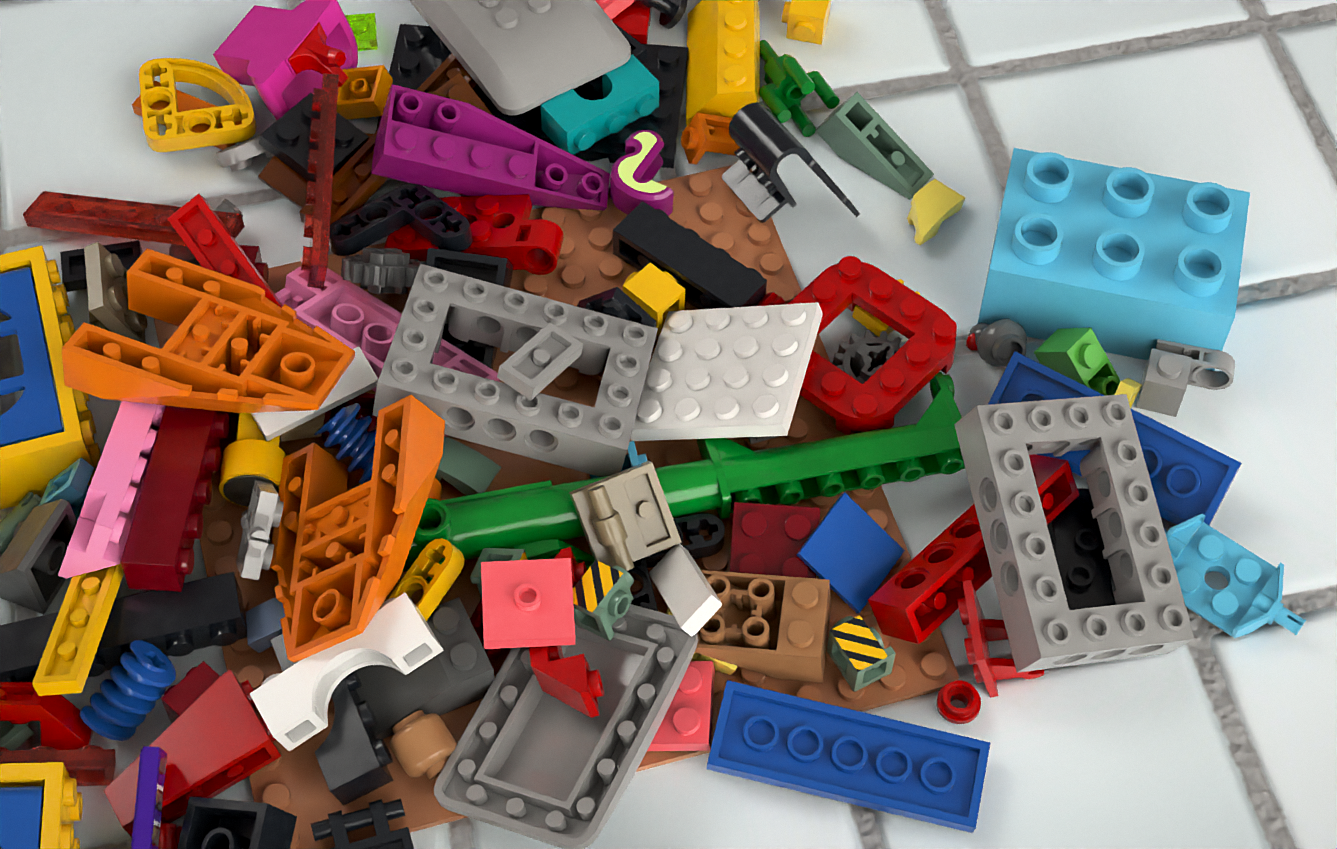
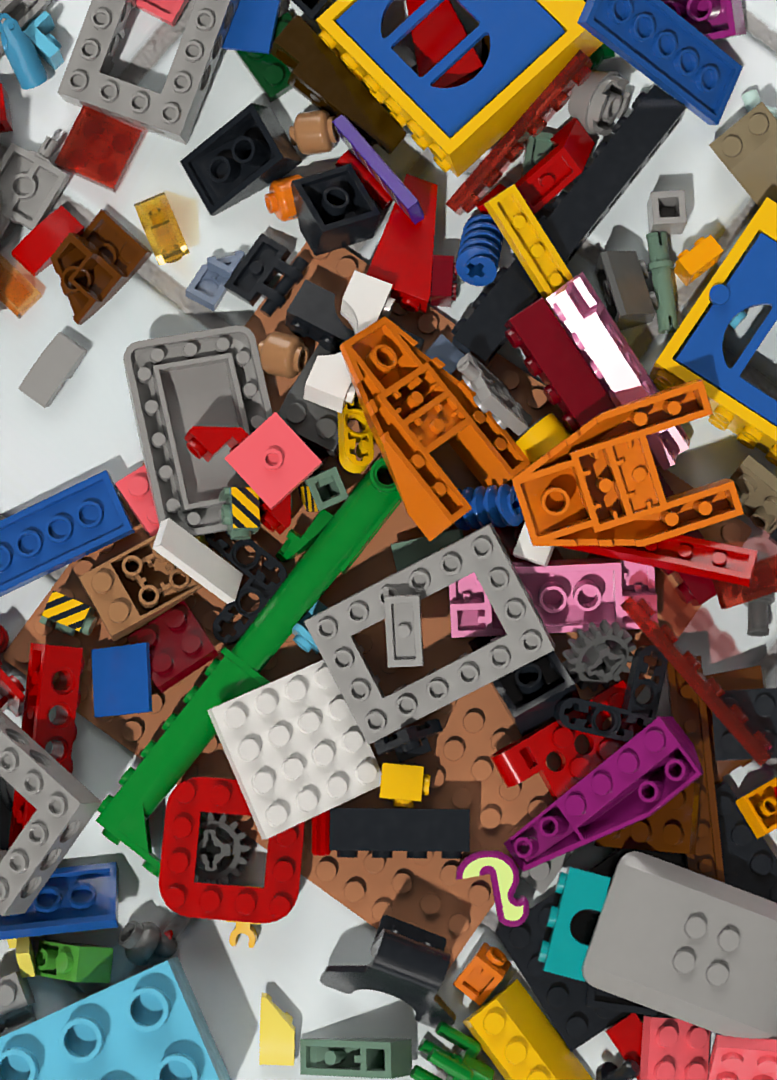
camera: 150 degrees right, 25 degrees up
medium azure bracket [39,458,94,521] -> none
plate [569,461,682,571] -> none

